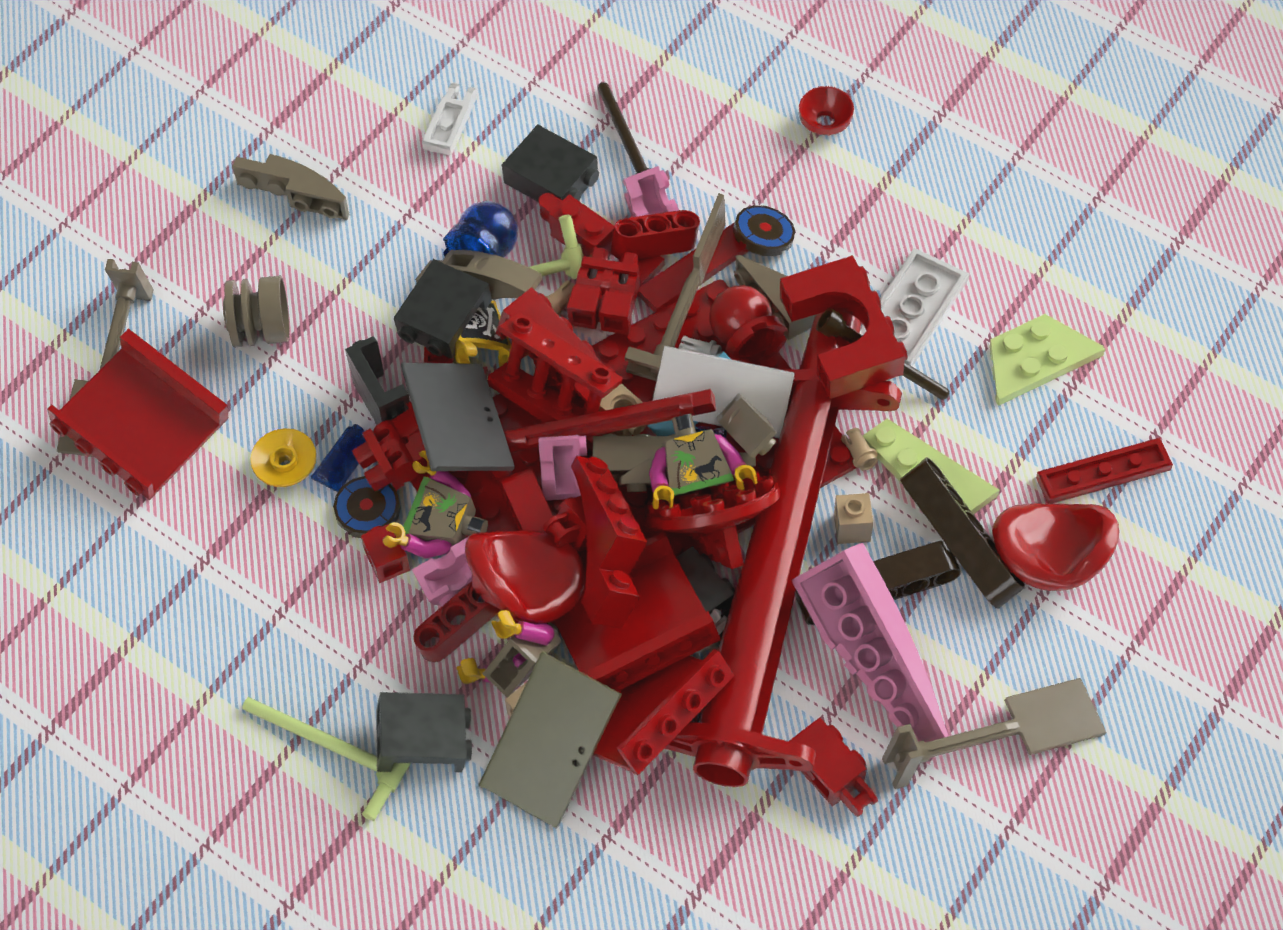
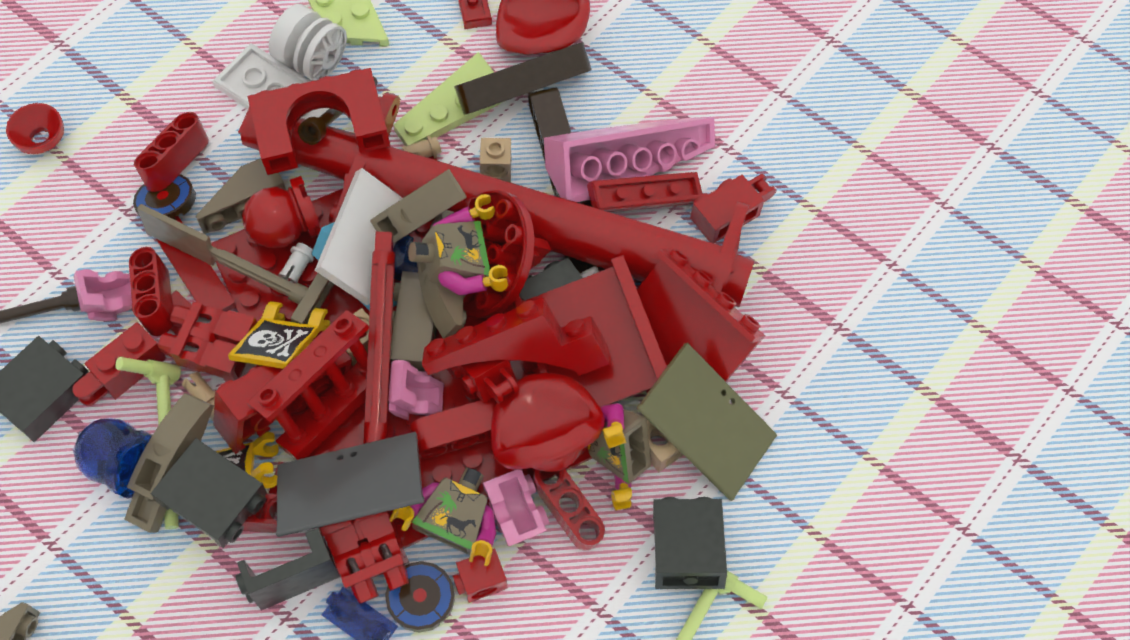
camera: 90 degrees left, 5 degrees up
dark tan piece [882,678,1106,789] -> none
none -> red beam [134,112,209,192]
none -> flag [228,302,330,369]
none -> white wheel [269,4,347,81]
none -> red tile [587,172,703,212]

